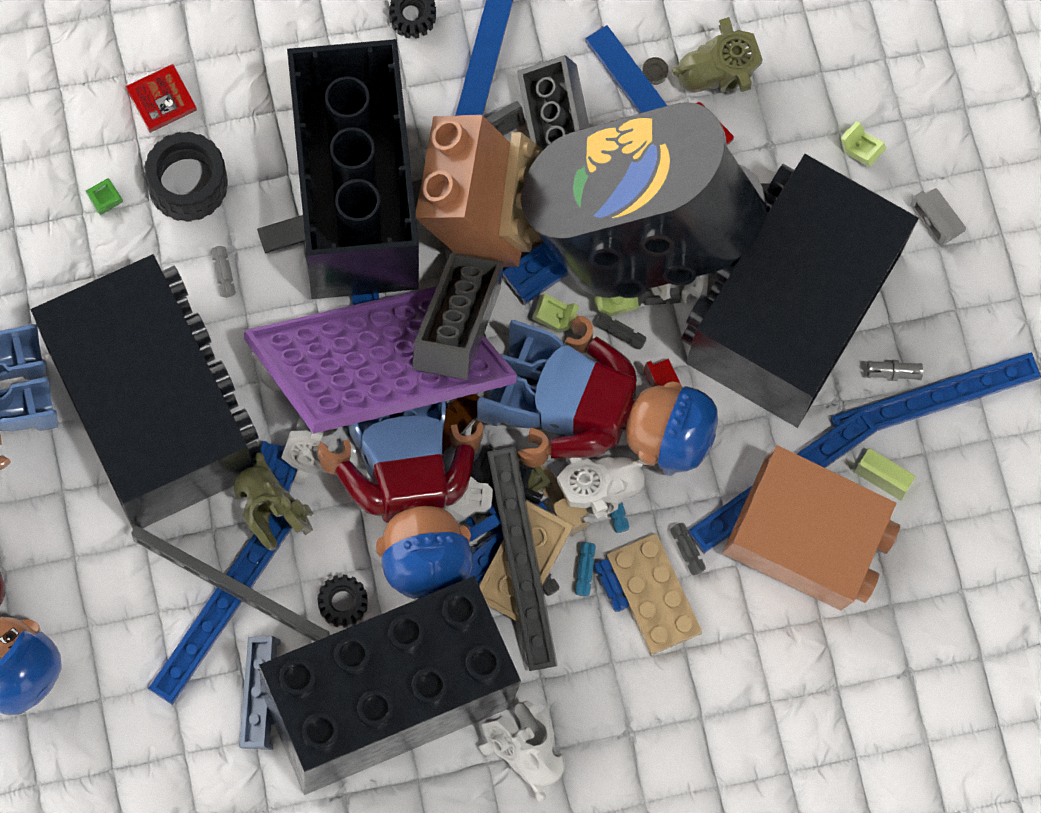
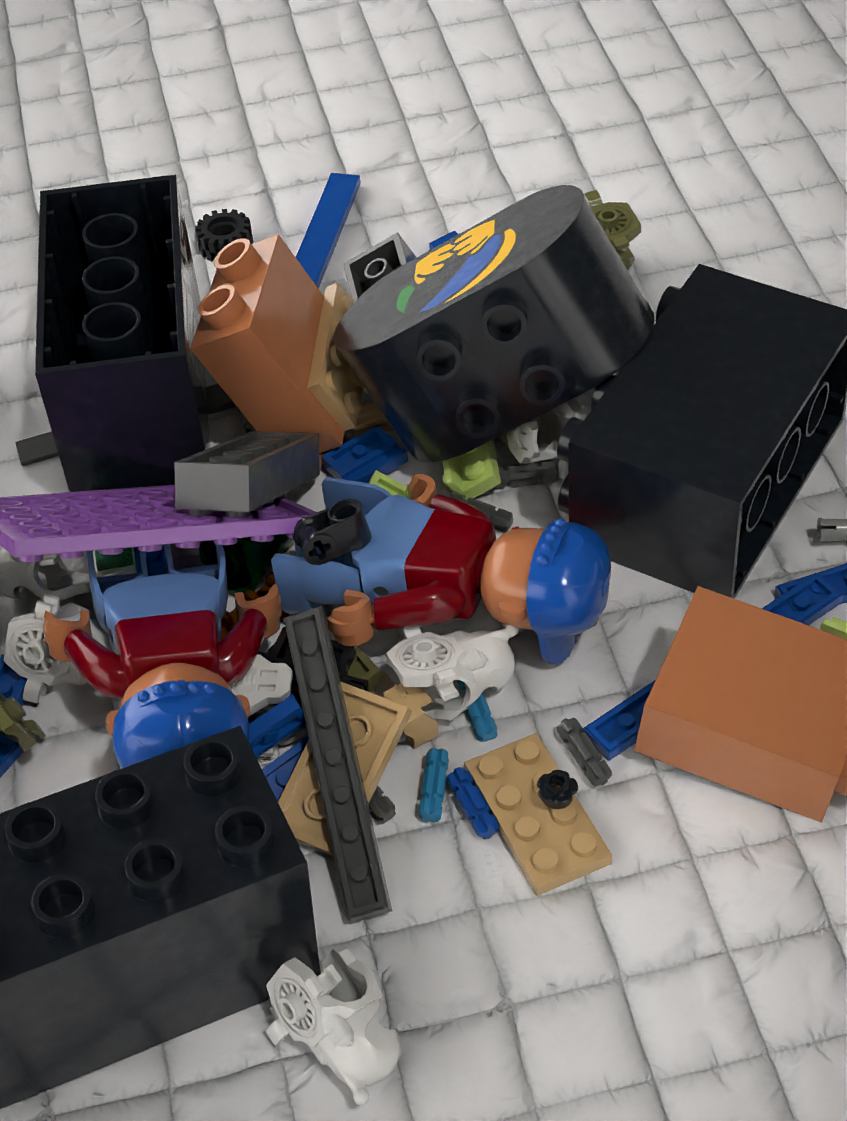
camera: 10 degrees right, 25 degrees down
none -> black piece [292,499,372,565]
none -> black plate [537,770,578,809]

